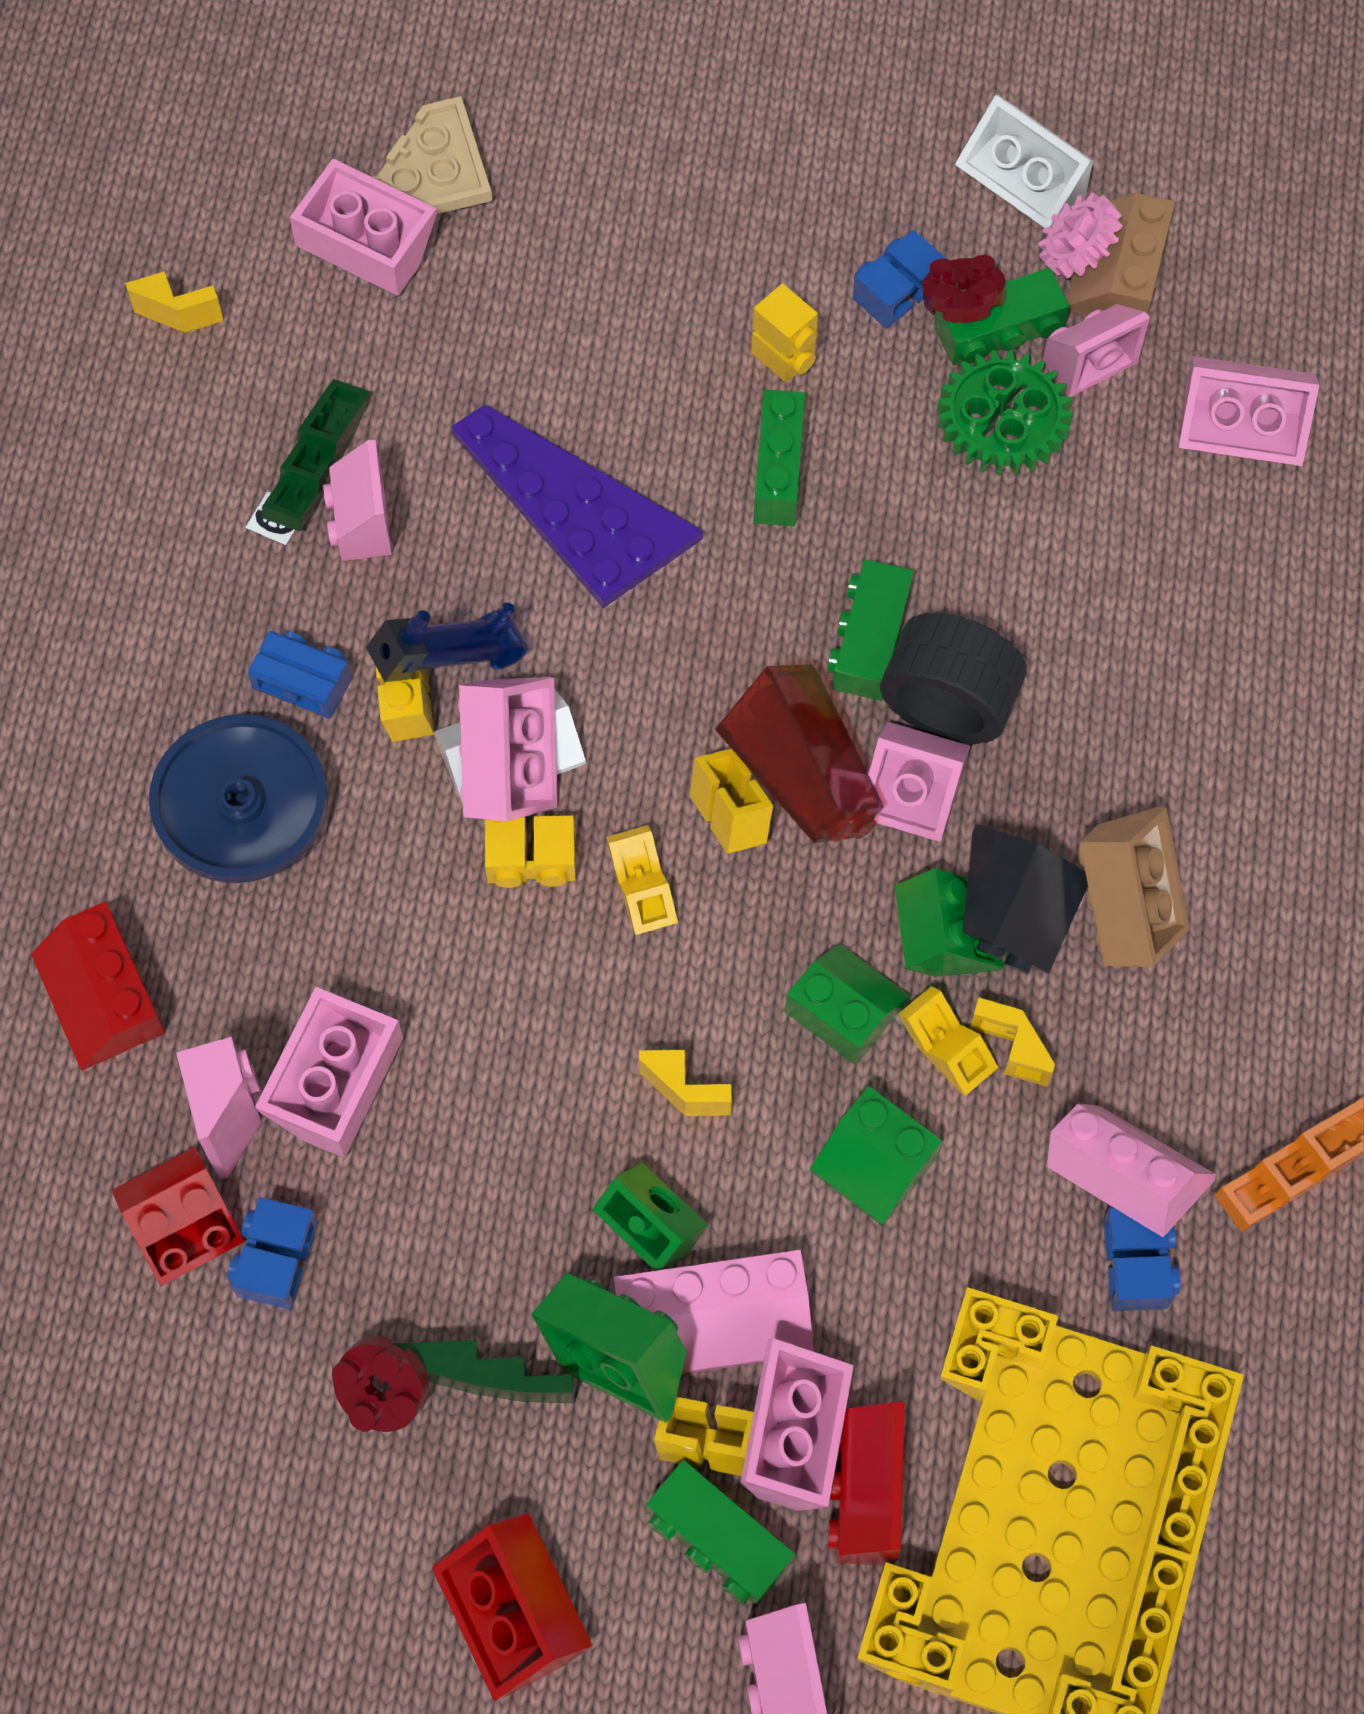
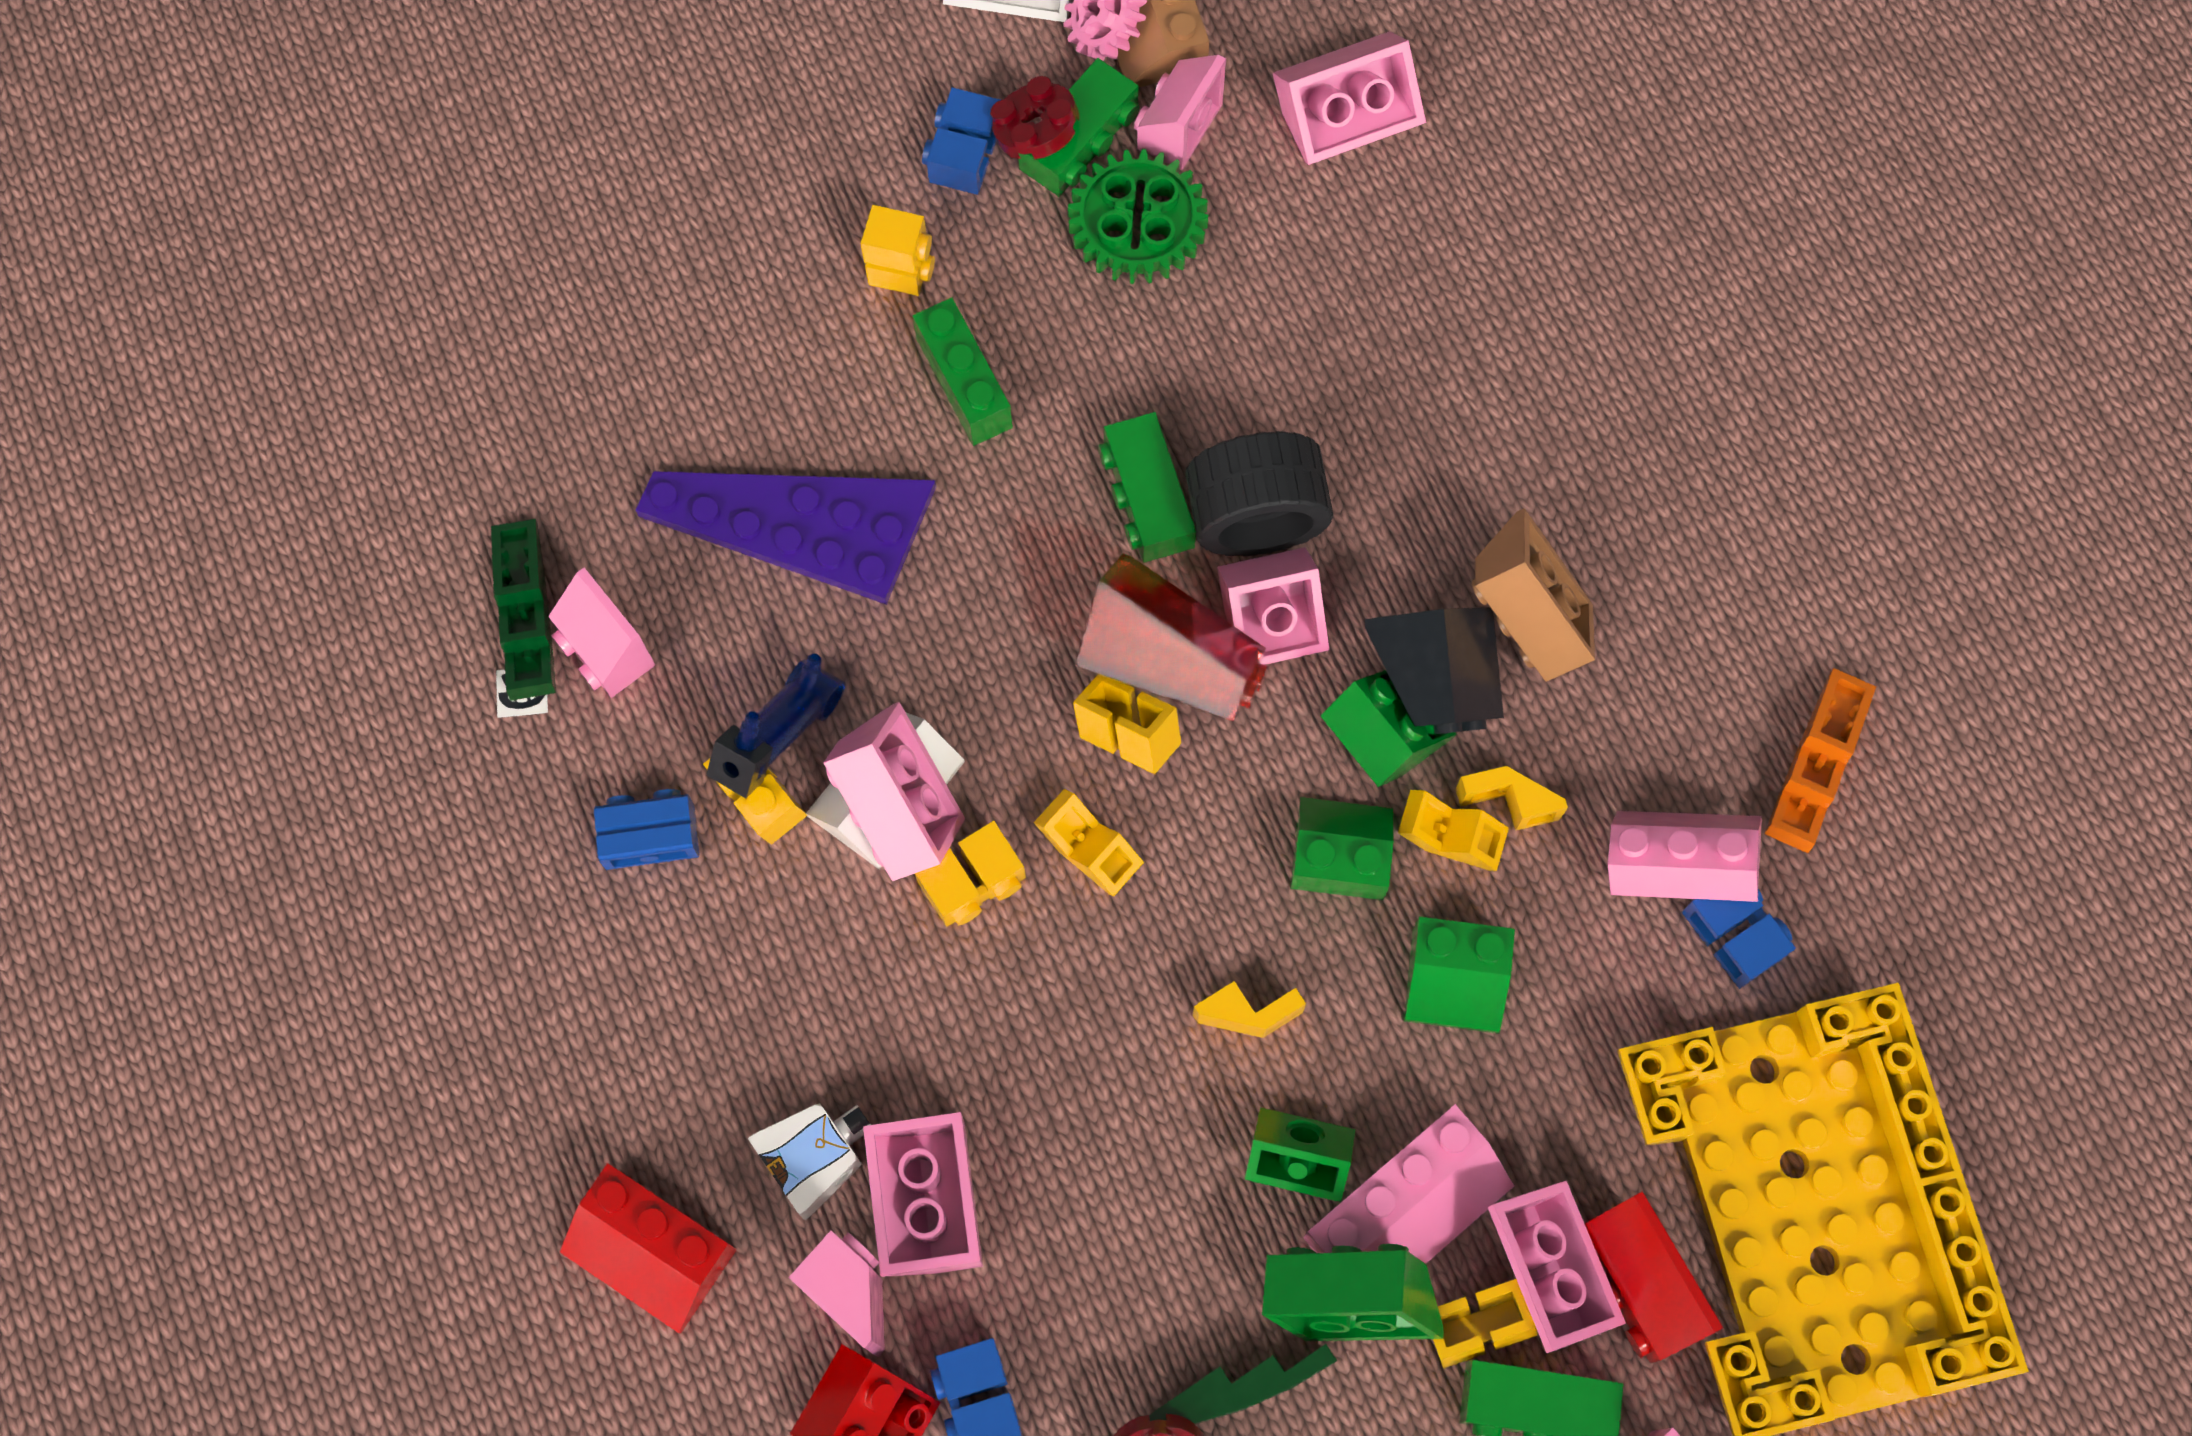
camera: 30 degrees left, 5 degrees up
yellow slope [125,271,224,333] -> none
dark blue dish [149,714,328,883] -> none
bright pink slope [289,159,437,296] -> none
tan plate [372,96,492,214] -> none
none -> torso [748,1103,871,1220]

